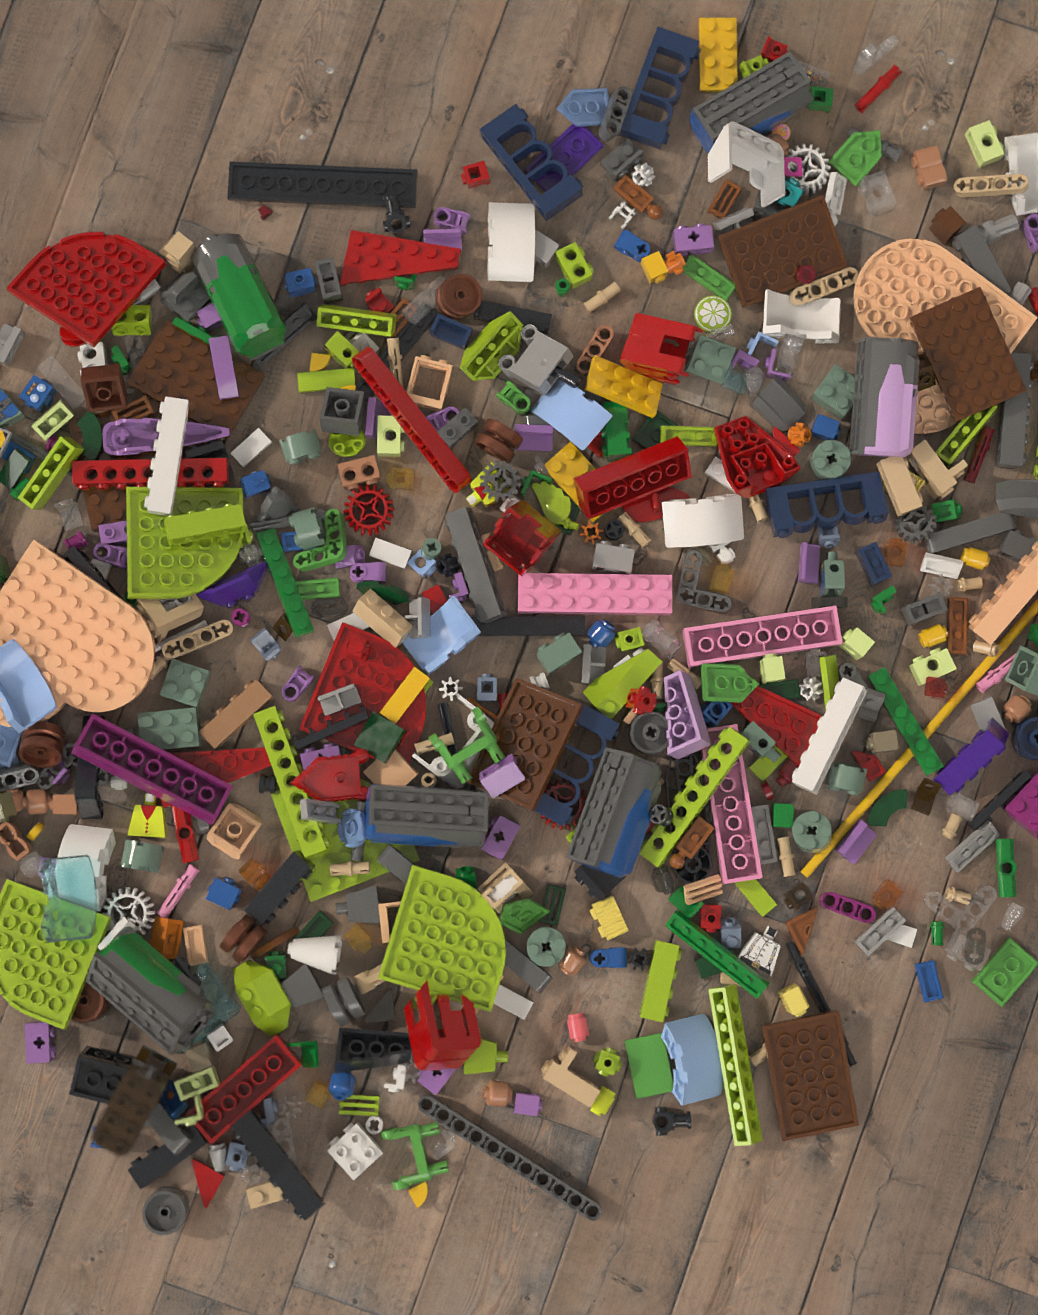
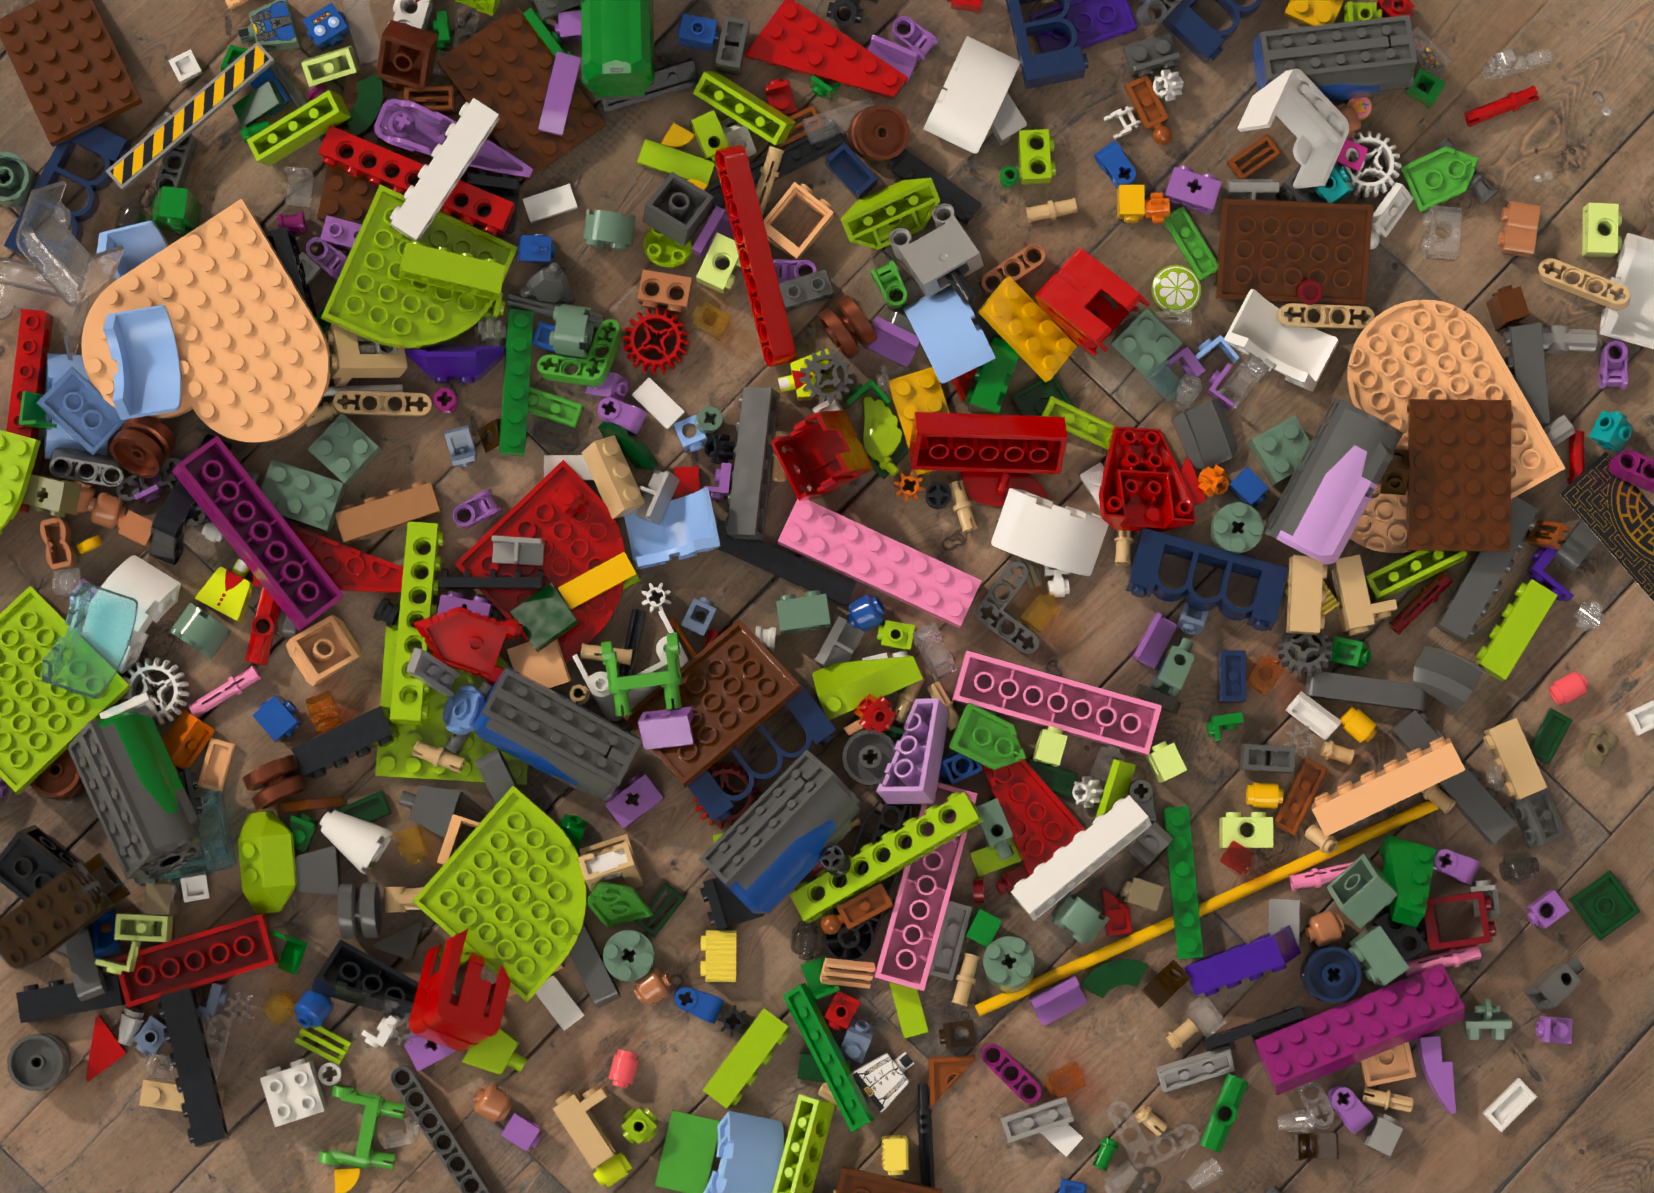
camera: 25 degrees right, 0 degrees up
light grey brick [591,541,635,574] -> none

